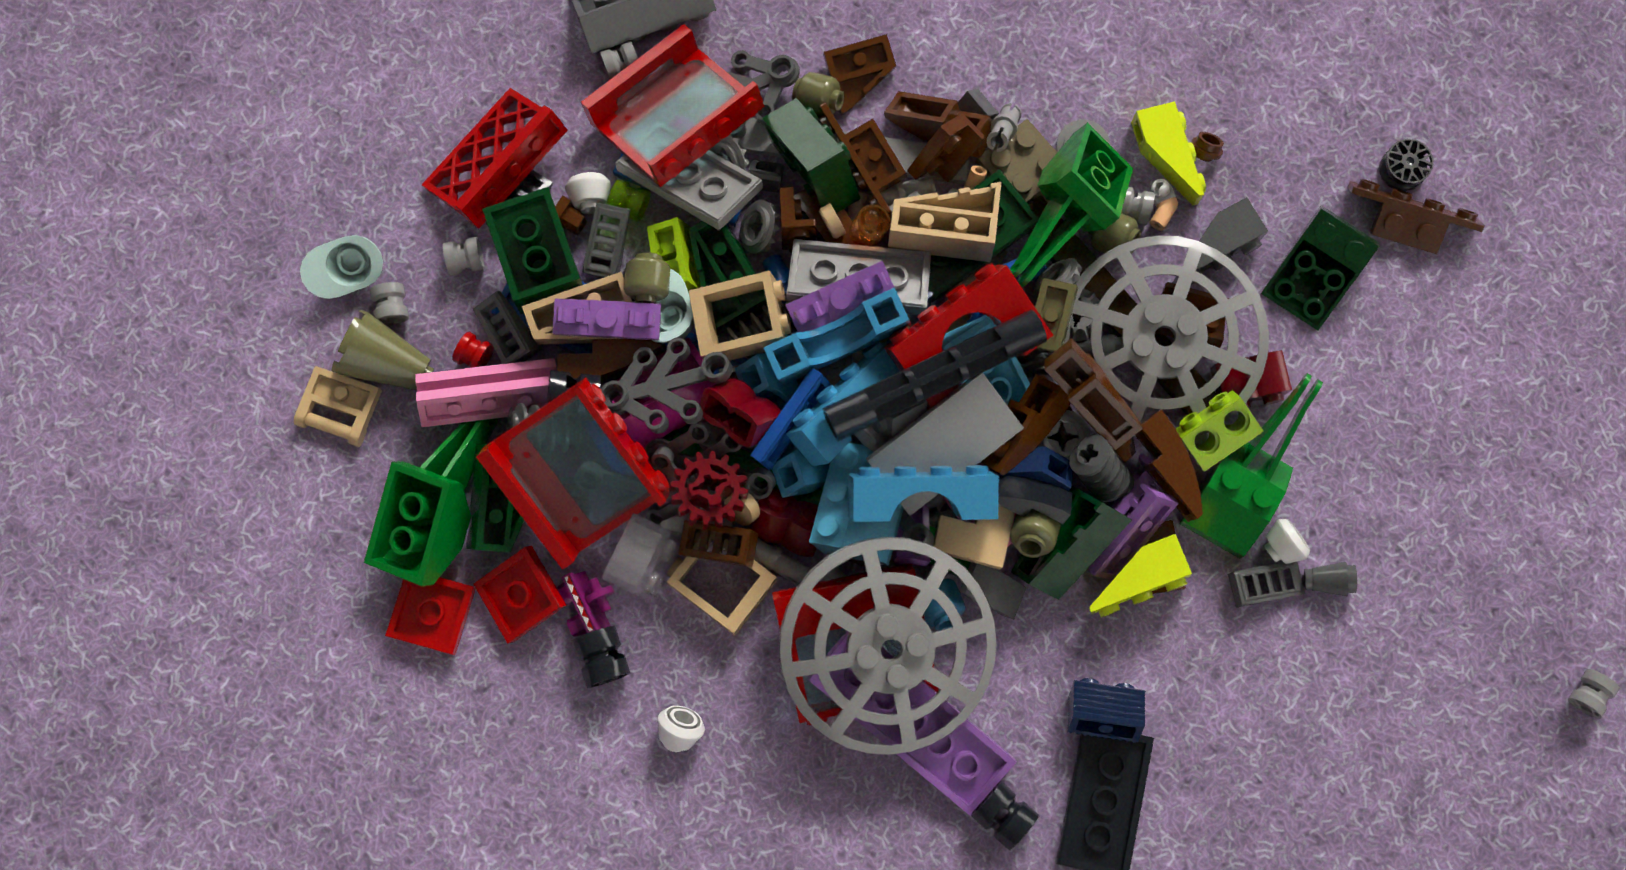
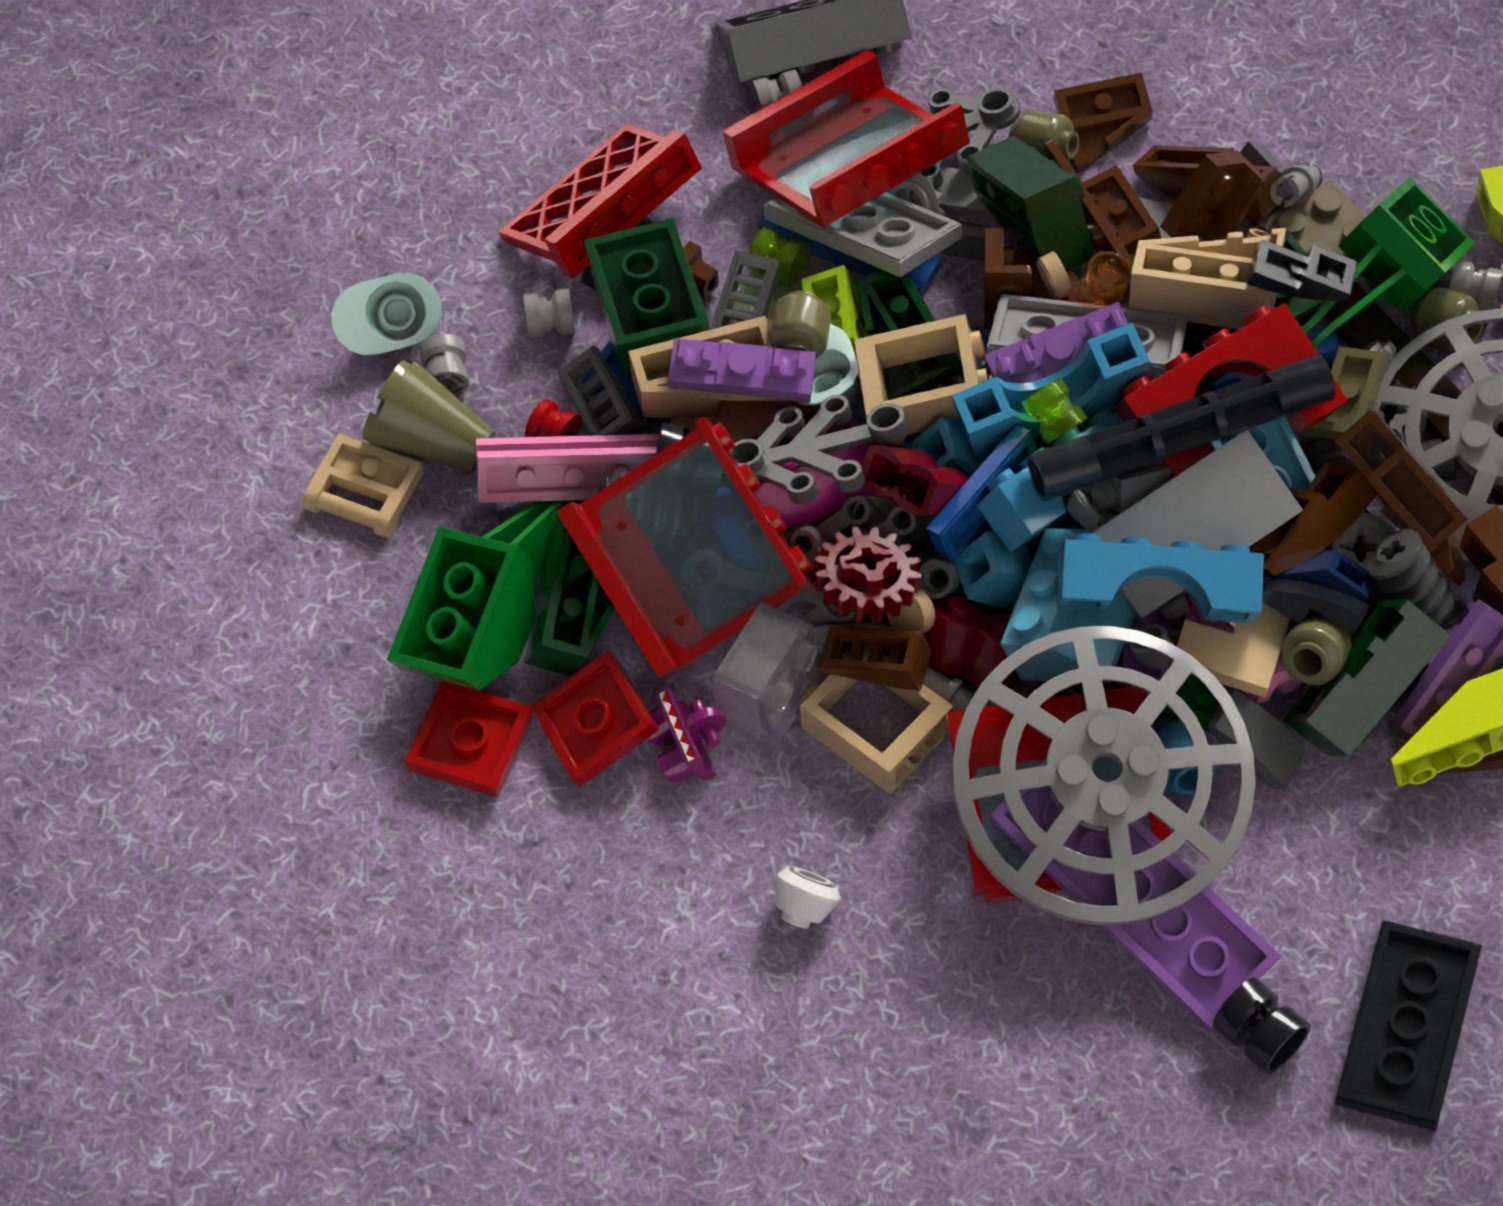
camera: 10 degrees right, 20 degrees down
white cone [565,172,611,214] -> none
black wheel [572,626,631,688] -> none
light grey gear [740,200,780,255] -> none
dark blue brick [1067,678,1145,743] -> none
none -> clear neon green wheel [1020,377,1087,444]
none -> black slope [1247,239,1357,301]

